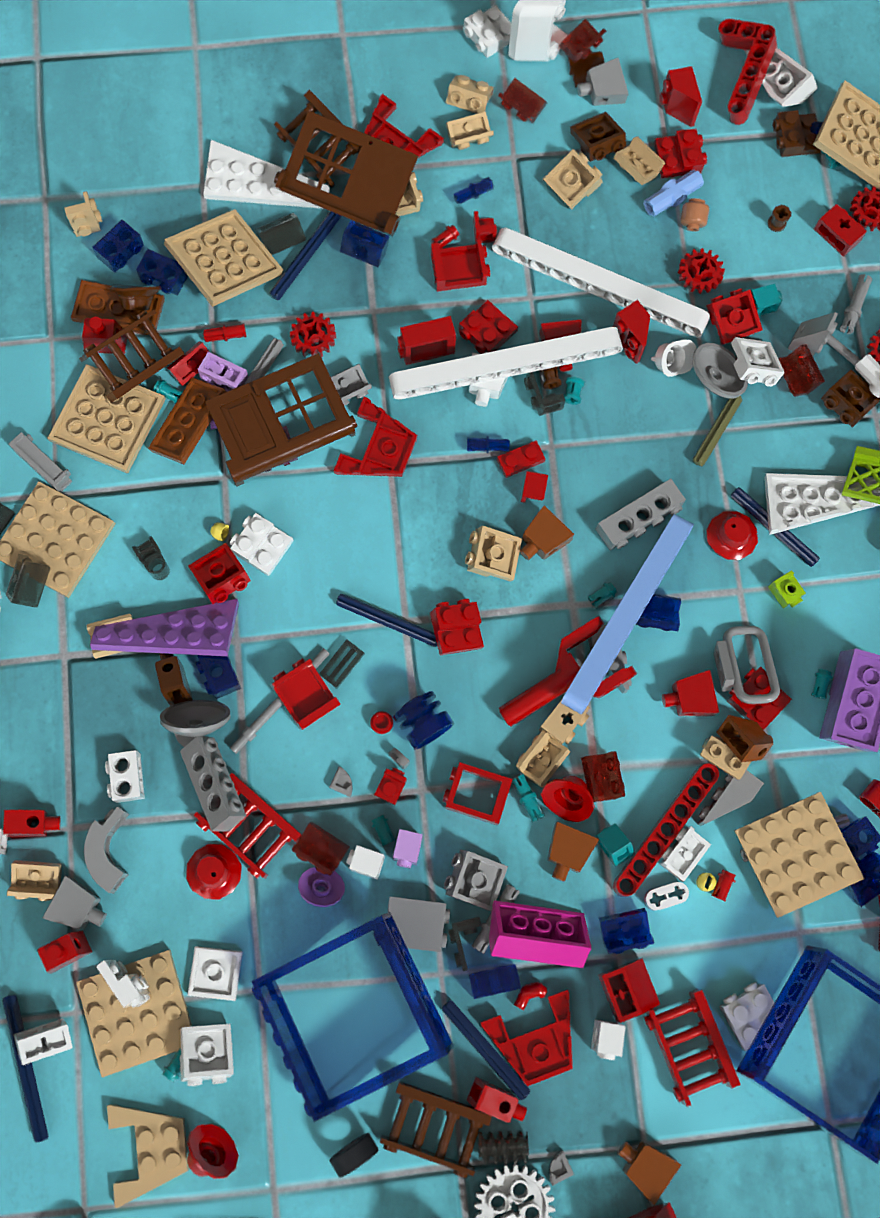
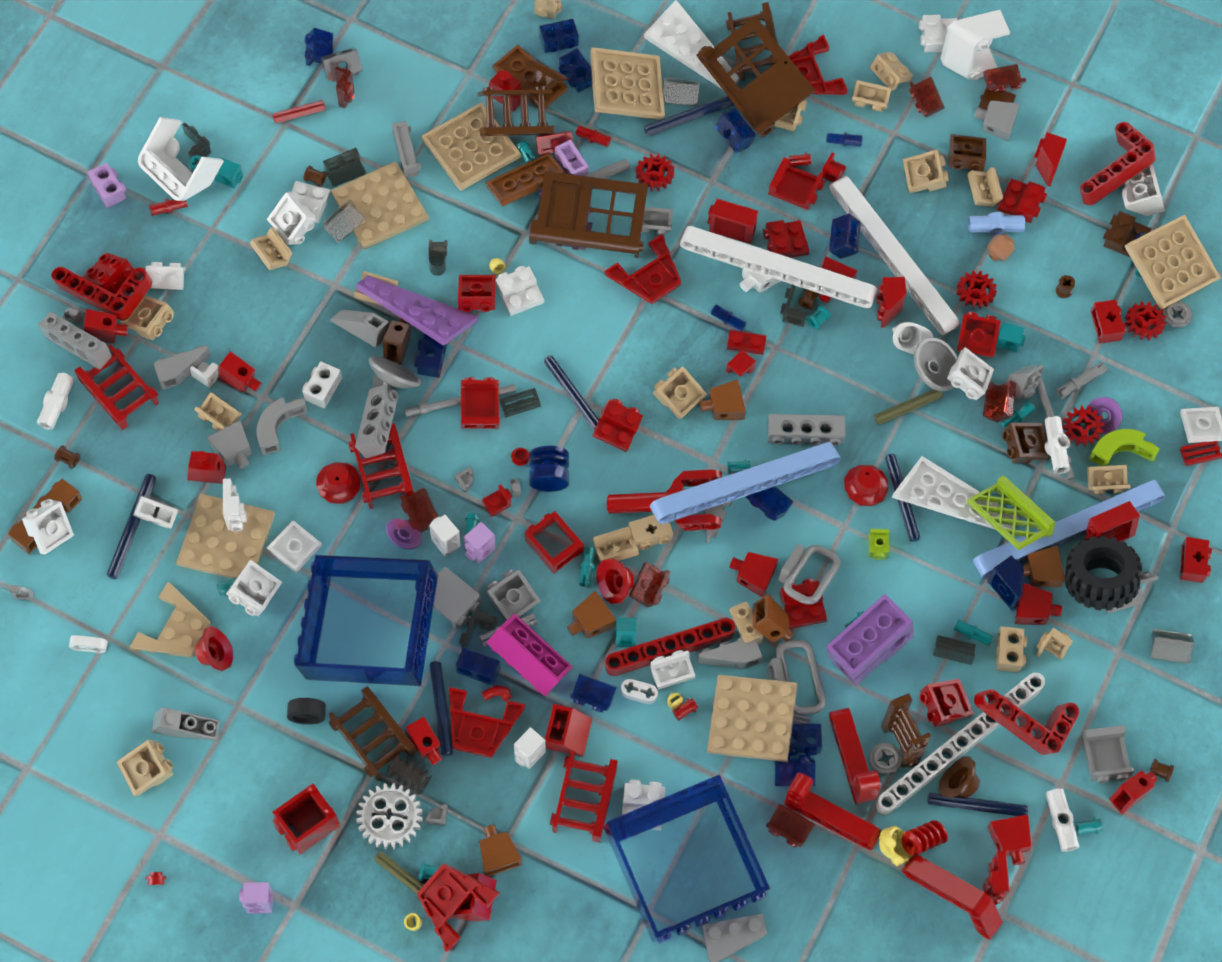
camera: 35 degrees right, 10 degrees down
none -> light grey slope [330,310,389,348]
none -> light grey bar [768,640,826,715]
none -> clear blue brick [829,214,861,259]
none -> teal axle [1000,400,1035,429]

